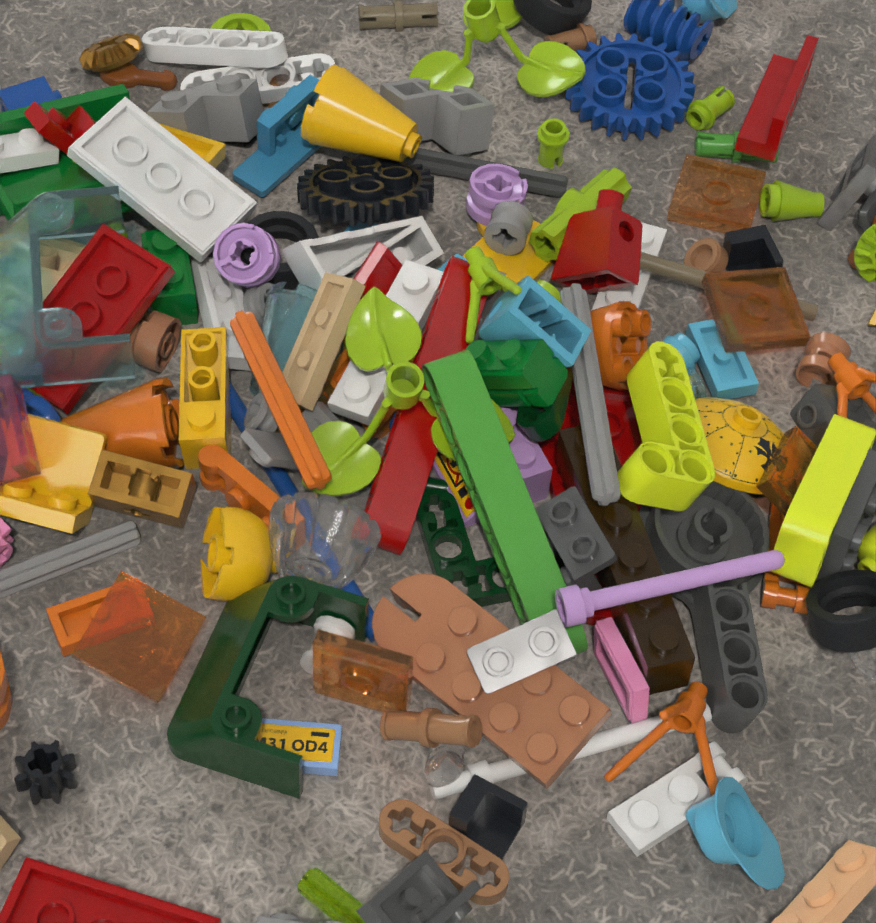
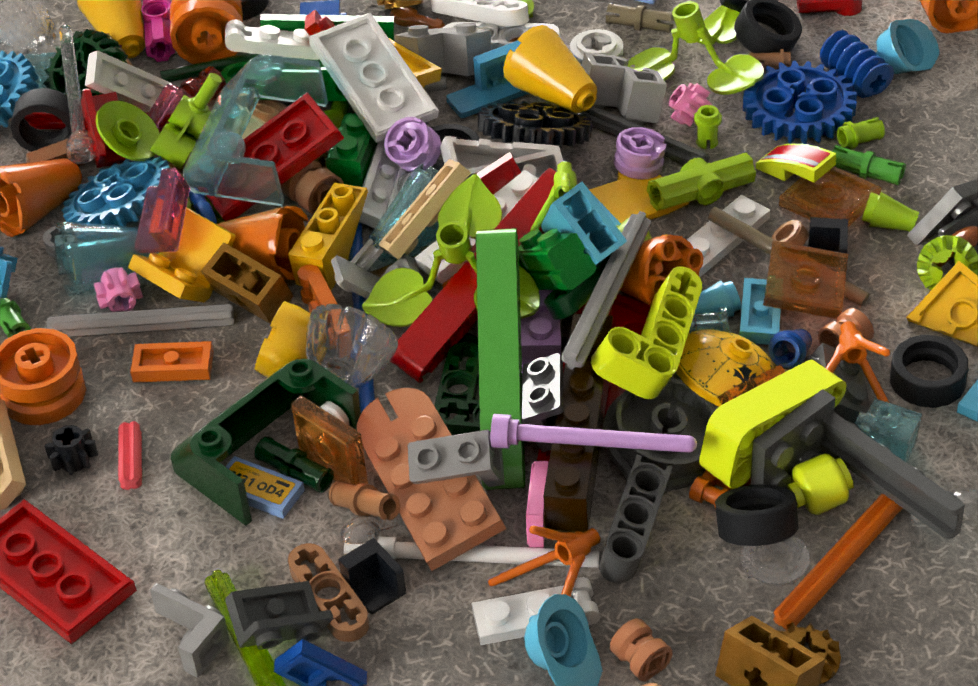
camera: 30 degrees right, 10 degrees down
clear orange tile [72,571,206,703] -> none
orange axle [230,310,332,490] -> none
light grey wheel [484,201,533,255] -> none
red torso [551,189,643,294] -> none
red fence [734,35,819,161] -> none
none -> coral axle [118,421,142,490]
none -> dark green pin [254,436,334,493]
none -> white gear [570,29,623,64]
none -> nougat wheel [610,618,673,682]
none -> bright pink gear [668,83,712,127]
none -> neon yellow slope [756,144,836,183]
none -> blue cone [768,329,812,369]

